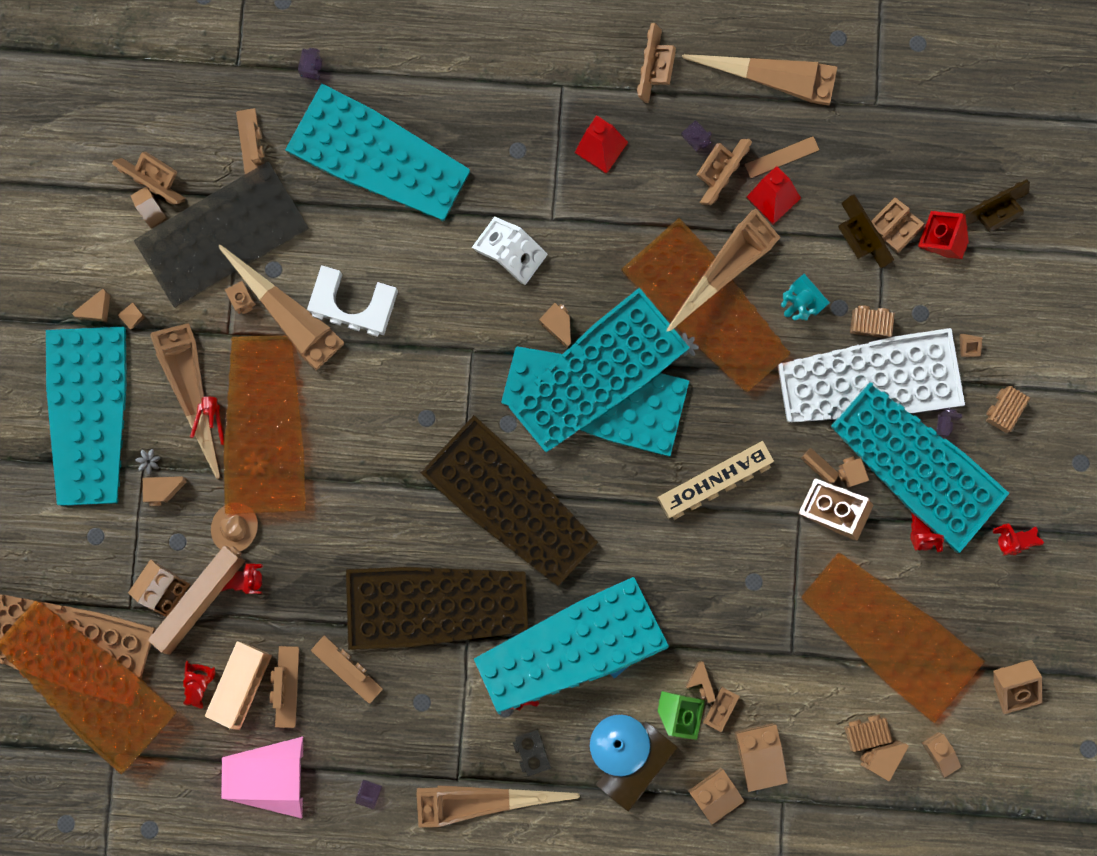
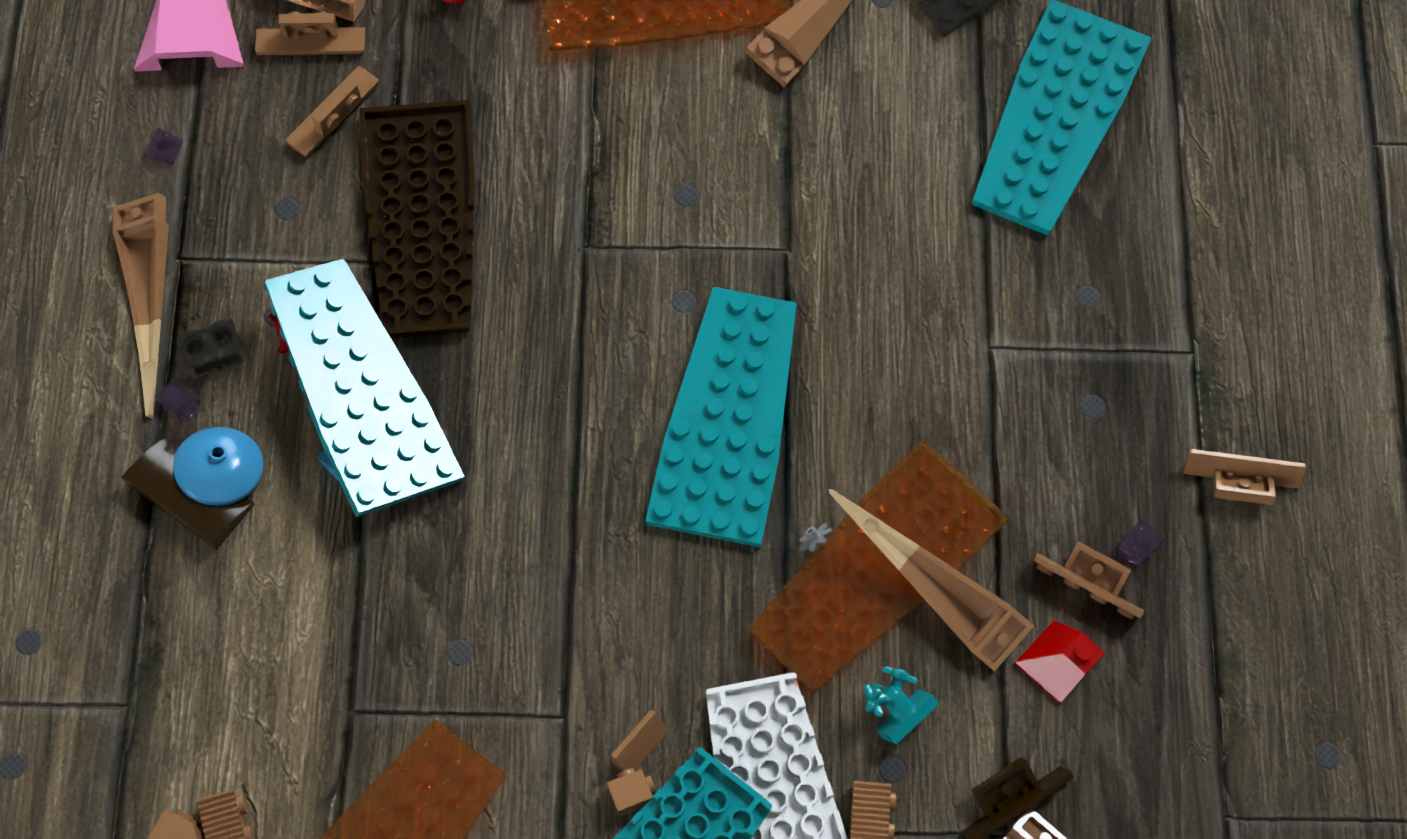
camera: 85 degrees right, 15 degrees down
clear purple brick [298,48,322,80] -> none
white arch [307,265,398,337] -> none
dark brown wing [420,415,598,586] -> none
white bracket [472,217,548,285] -> none
teal wing [509,287,690,452] -> none
medium nougat slope [539,303,571,349] -> none
red slope [575,115,628,174] -> none
tan brick [657,441,774,520] -> none
bright green slope [658,691,705,740] -> none
medium nougat plate [682,54,837,106] -> none
medium nougat slope [685,661,716,703] -> none
medium nougat slope [688,768,745,825] -> none
medium nougat plate [703,687,740,732] -> none
medium nougat slope [734,723,788,792] -> none
medium nougat sticker [745,137,819,178] -> none
medium nougat slope [799,478,874,541] -> none
none -> clear purple bracket [154,378,201,423]

